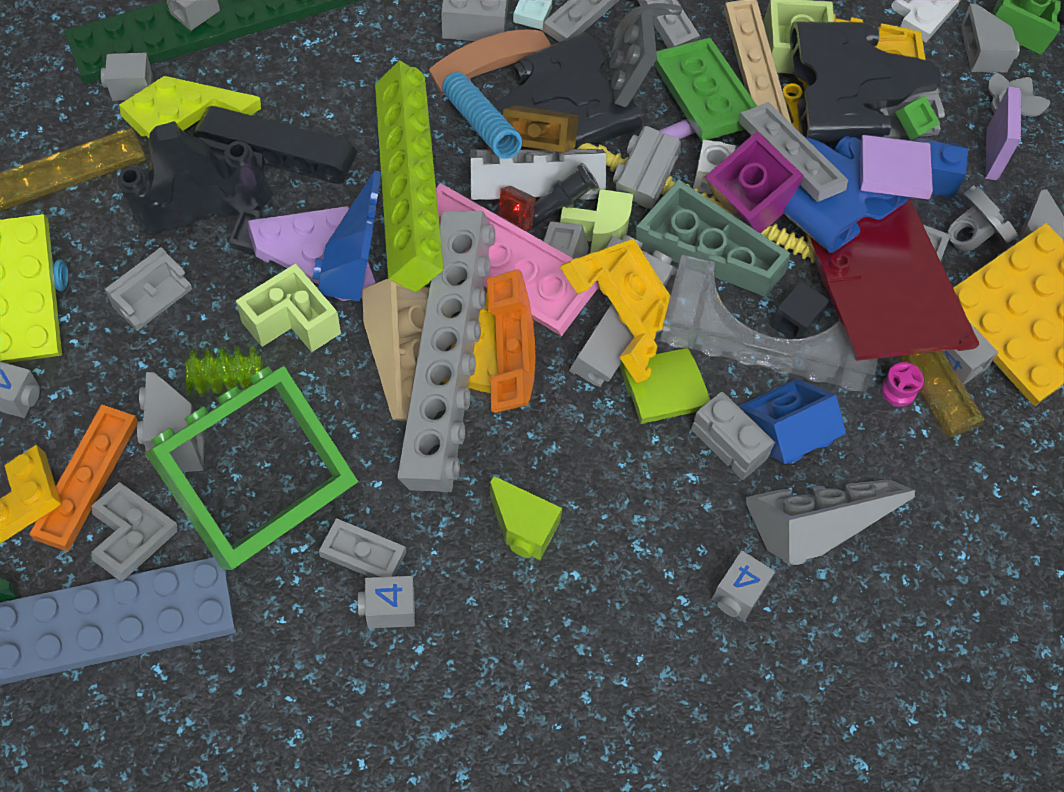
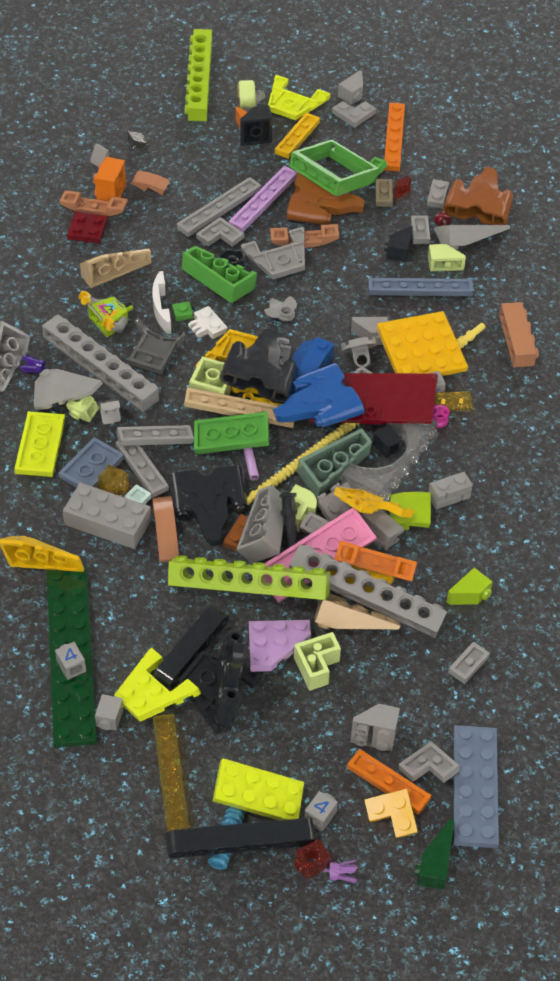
camera: 70 degrees left, 10 degrees down
light grey hinge [105,247,192,331] -> none
bright green window [144,366,358,570] -> none
clear neon green piece [185,346,264,395] -> none
blue wedge [313,170,381,302] -> none
light grey brick [358,576,415,628] -> none
dark azure piece [442,72,522,159] -> none
clear red plate [498,185,536,231] -> none
pearl gold brick [503,105,579,153] -> none
dark grey piece [610,3,683,107] -> none
light grey brick [613,126,681,209] -> none
white brick [693,139,736,194] -> none
magenta slope [705,131,804,234] -> none
light grey brick [712,551,775,621] -> none
blue slope [738,379,846,464] -> none
light grey plate [739,102,848,202] -> none
light grey wedge [746,479,915,565] -> none
lavender tile [860,135,933,199] -> none
bright green plate [895,95,940,140] -> none
light grey slope [961,3,1020,72] -> none
lavender tile [985,86,1021,180] -> none

